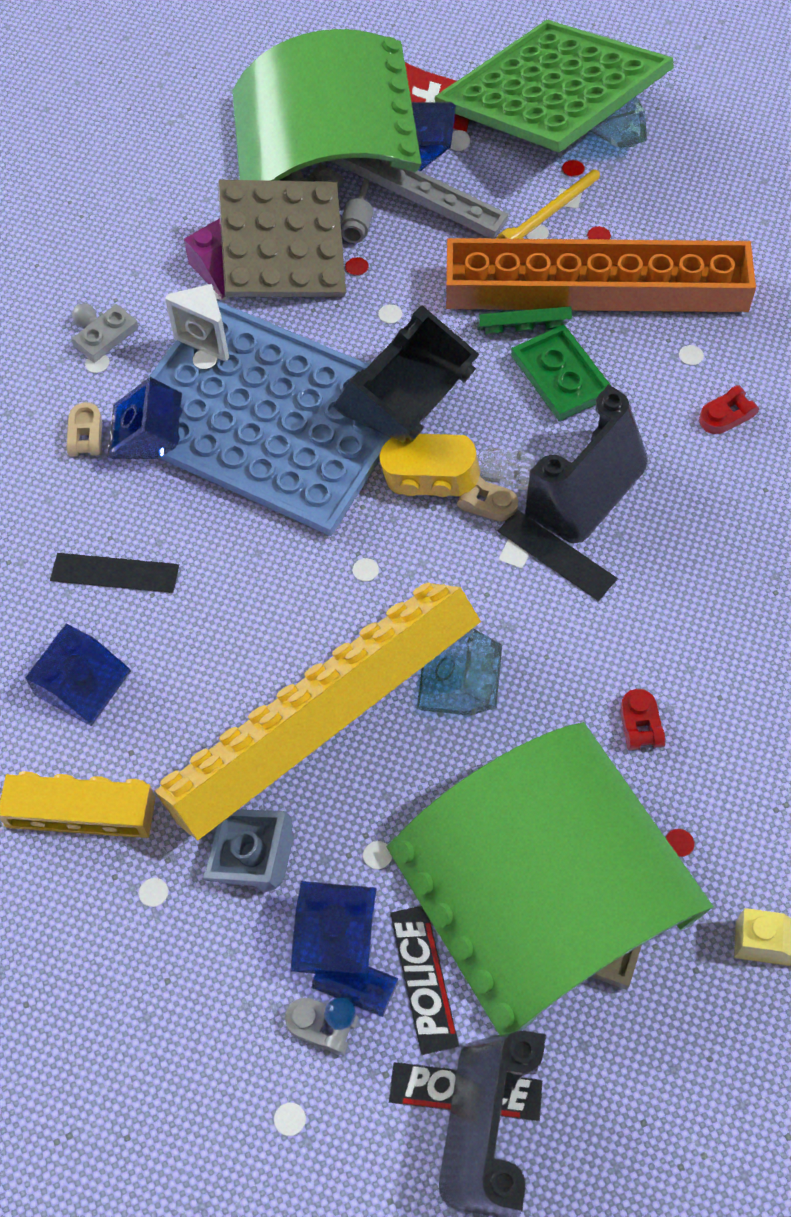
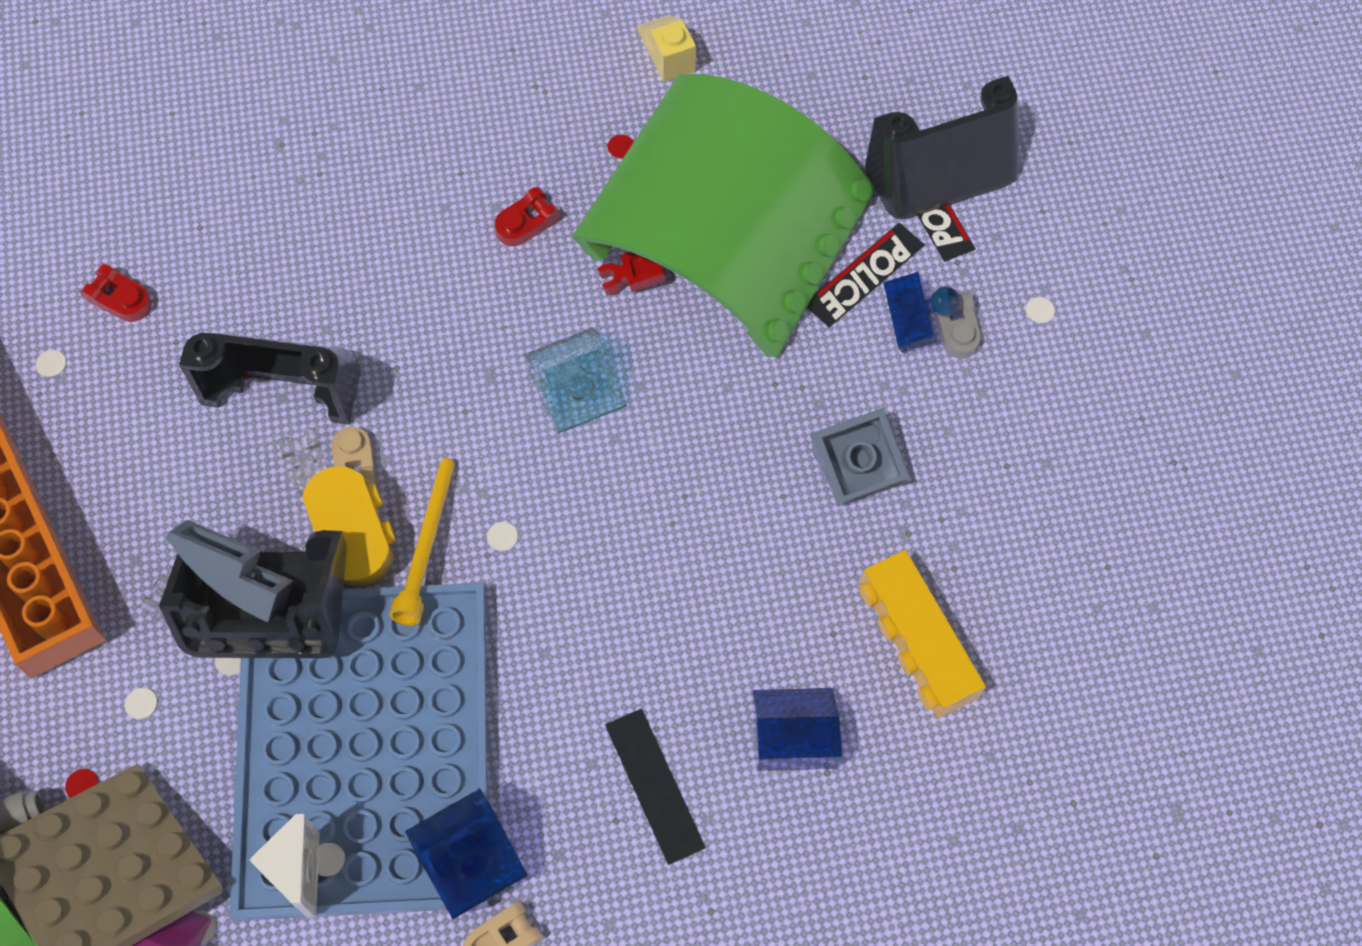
camera: 125 degrees left, 5 degrees up
white sticker [139,878,168,907] -> none
yellow brick [154,582,481,841] -> none
clear blue slope [290,881,377,979] -> none
white sticker [363,841,392,869] -> none
green plate [477,307,572,334] -> none
black sticker [497,509,618,601] -> none
white sticker [499,539,530,568] -> none
green plate [511,324,611,421] -> none
none -> sand blue slope [167,520,293,622]
none -> yellow piece [389,457,455,626]

